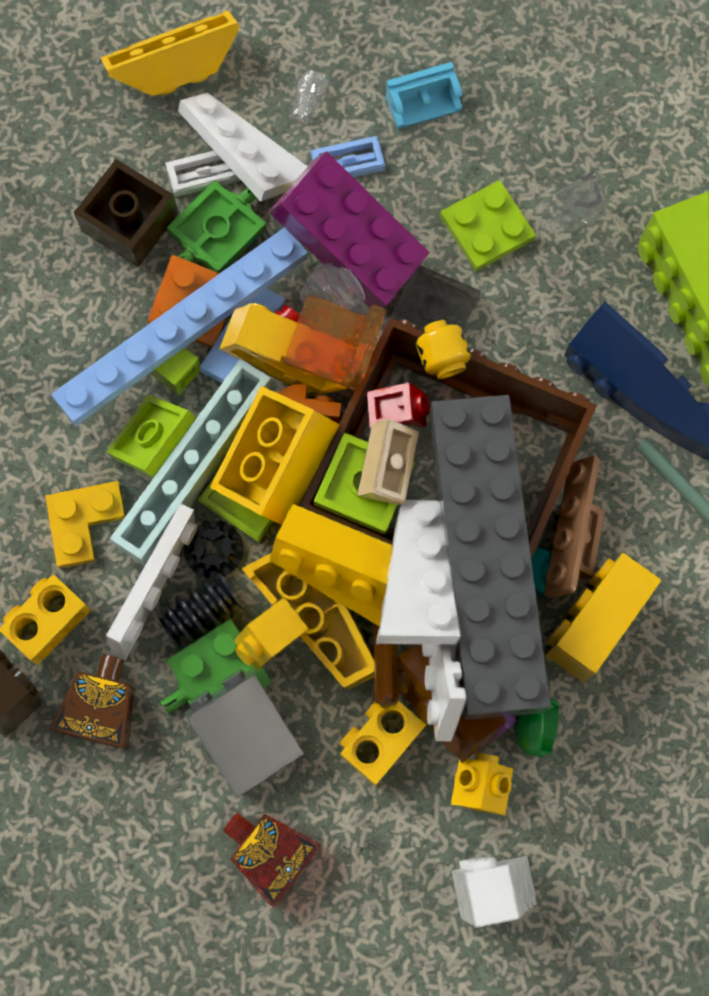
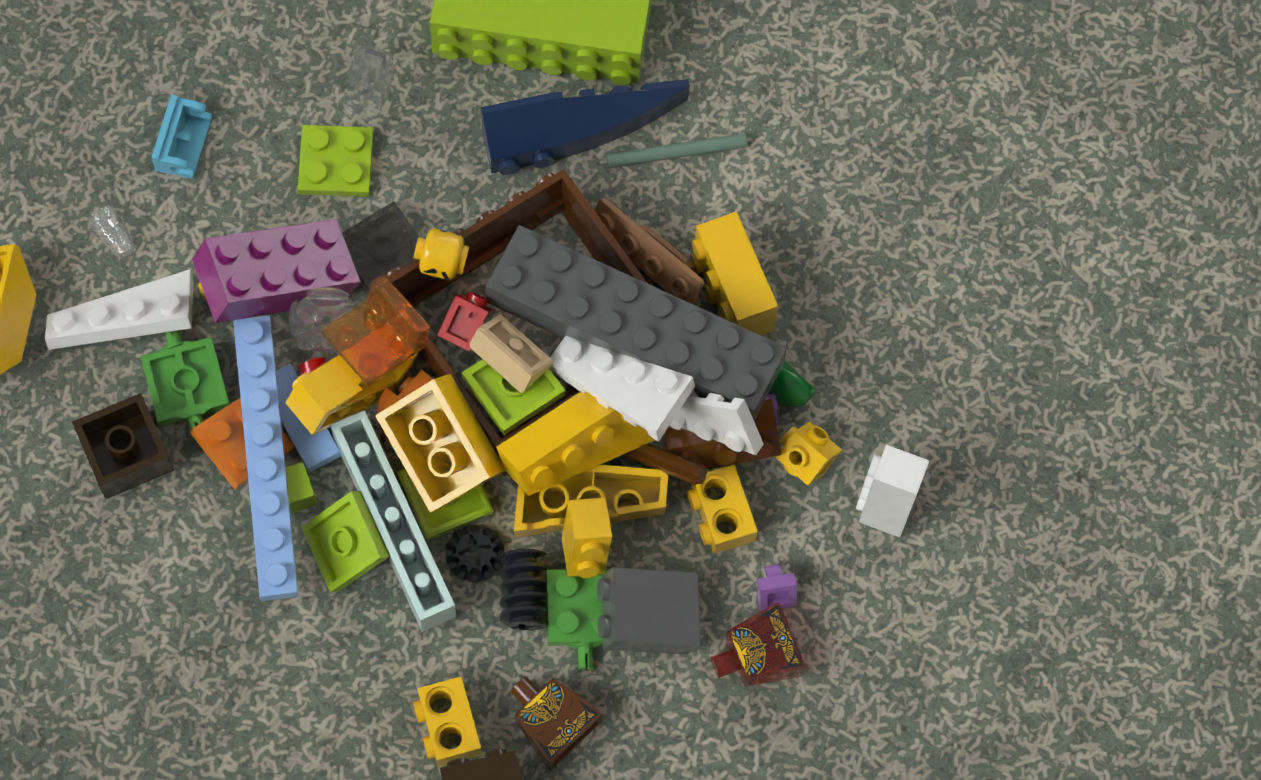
camera: 60 degrees left, 5 degrees down
yellow plate [45,481,126,569] -> none
white wing [106,503,198,661] -> none
white tile [166,151,241,197] -> none
light blue tile [310,136,386,177] -> none
none -> medium lavender tile [757,564,797,612]

